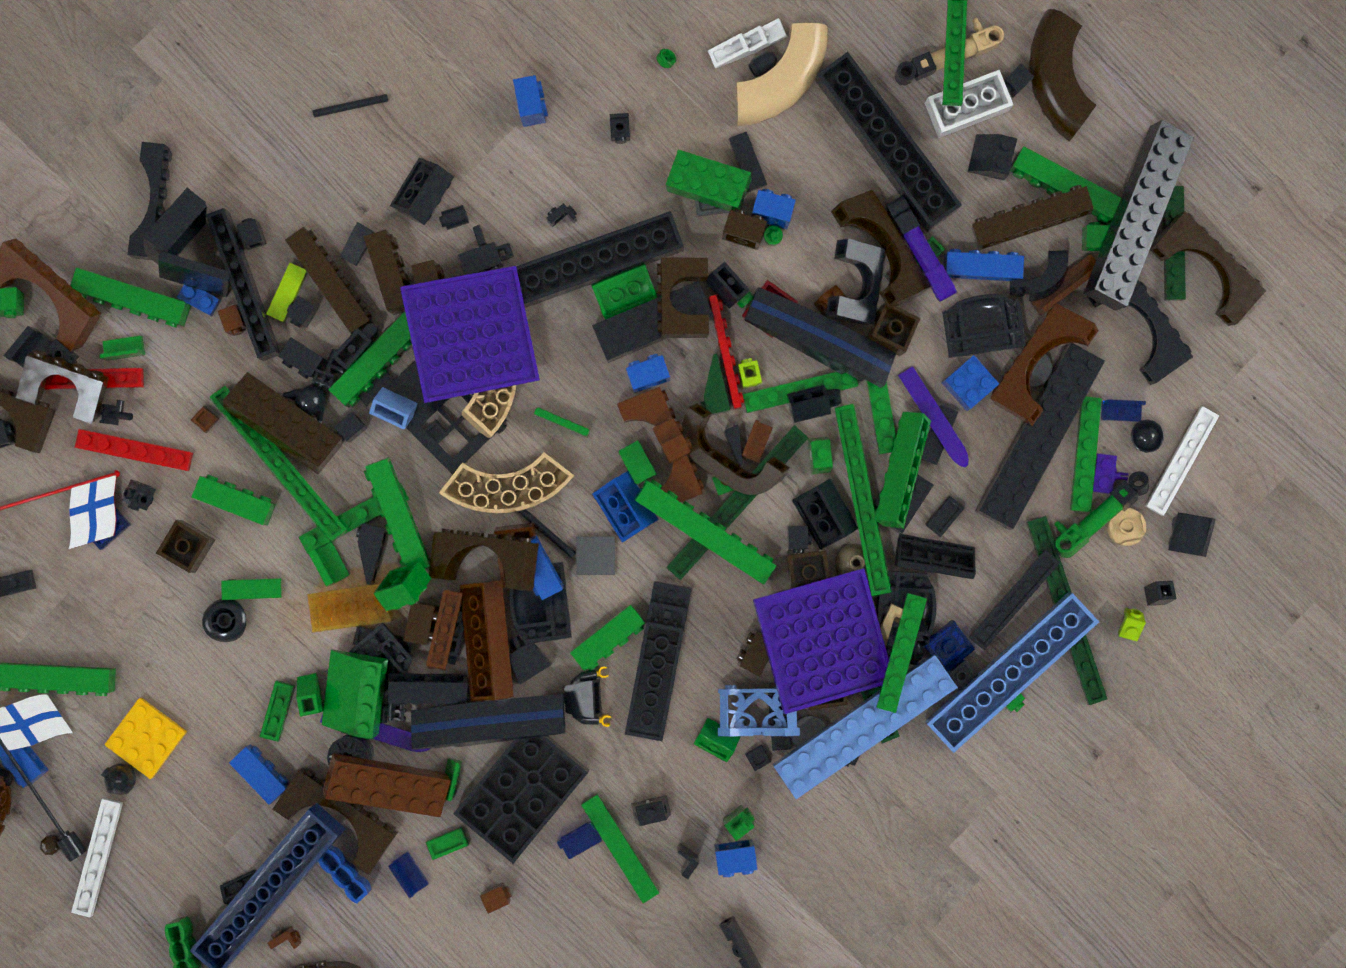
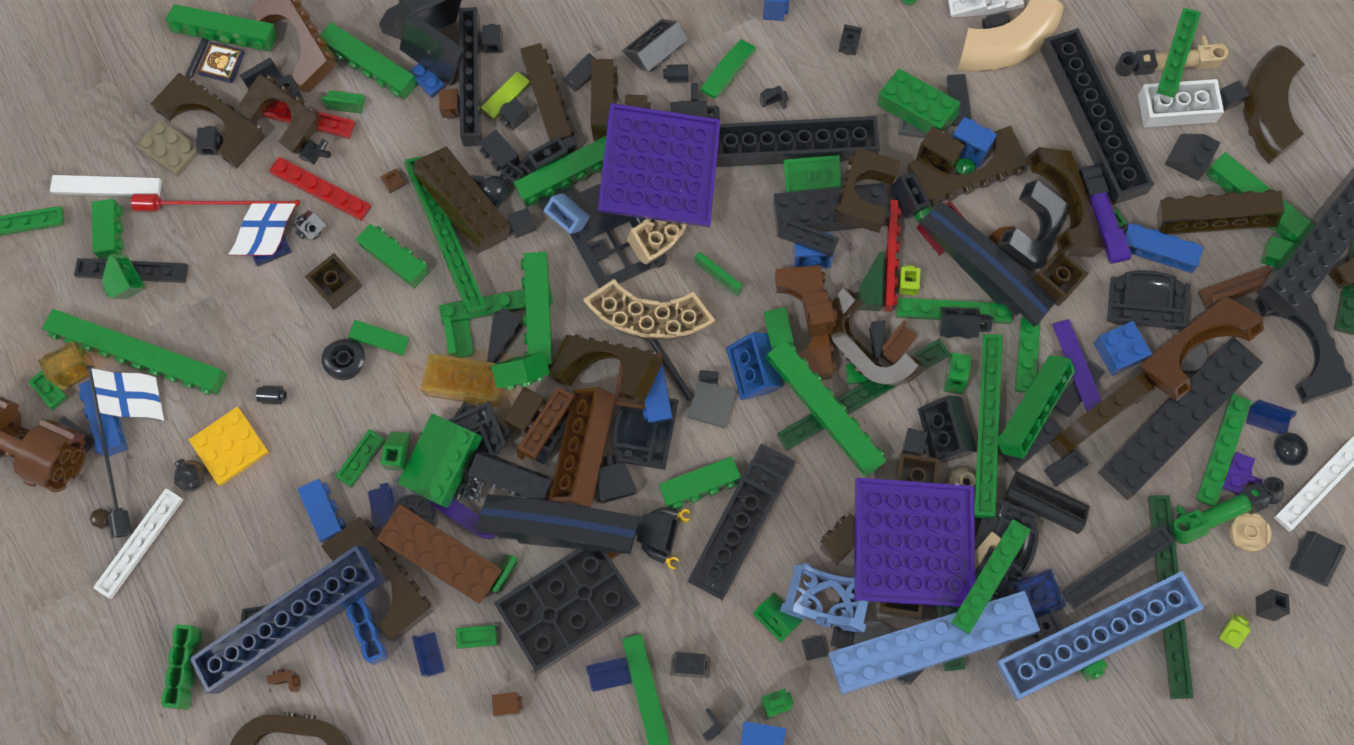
camera: 25 degrees right, 15 degrees down
black arch [1010,250,1068,302] -> none
none -> black brick [256,385,287,405]
none -> clear blue panel [368,482,394,529]
none -> black tile [699,370,719,384]
none -> green slope [700,39,756,99]
none -> black tile [778,219,839,257]
none -> dark brown arch [907,125,1029,207]
none -> dark brown arch [1049,373,1155,459]

